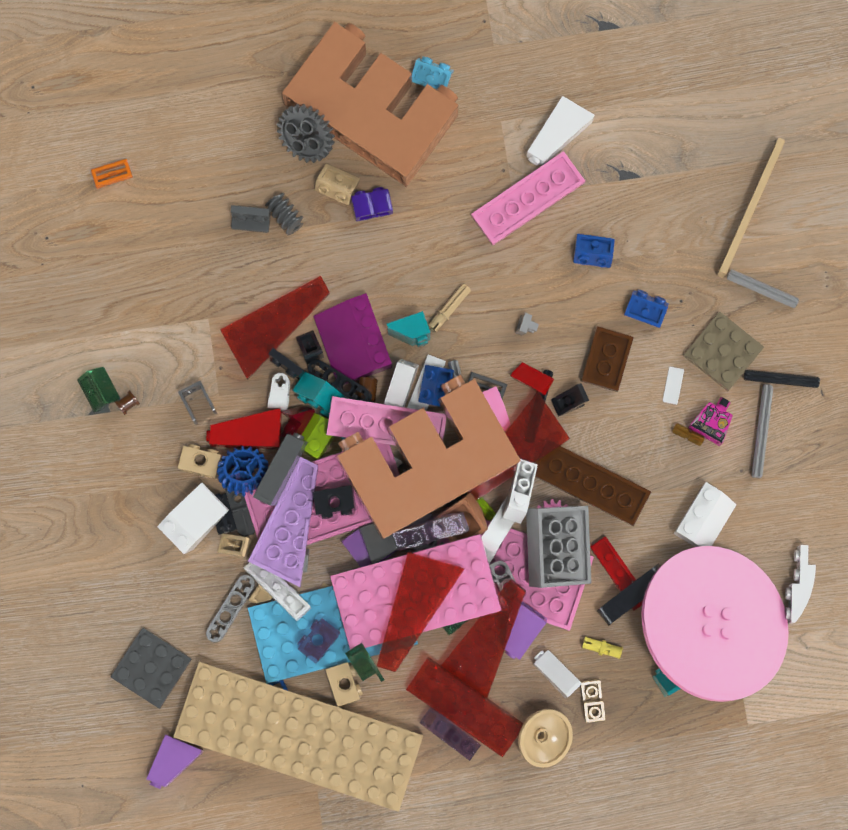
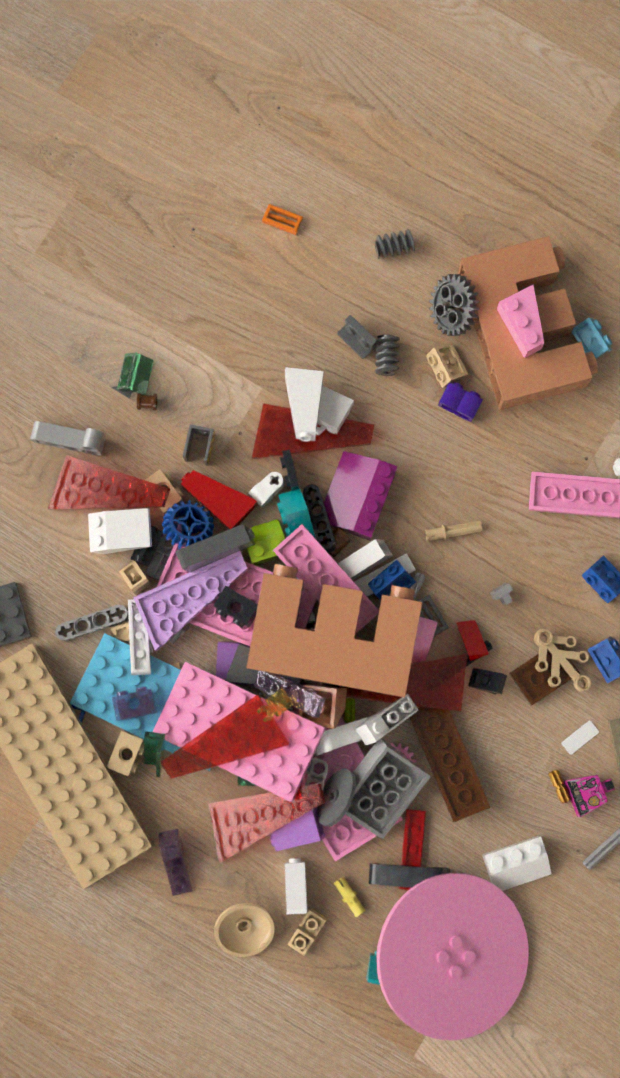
camera: 45 degrees right, 0 degrees up
dark red slope [281,405,315,438] -> none
black slope [296,330,324,364] -> none
teal slope [387,311,431,347] -> none
clear red plate [406,657,524,757] -> none
white slope [785,545,816,624] -> none
none -> light grey beam [30,421,106,456]
none -> clear red wing [48,455,170,510]
none -> clear yellow plate [257,688,294,722]
none -> white slope [285,367,324,442]
none -> white piece [316,386,354,435]
none -> dark grey piece [317,768,356,827]
none -> dark grey piece [375,229,415,259]
none -> bright pink wedge [497,285,544,358]
none -> tan plant [534,629,591,692]

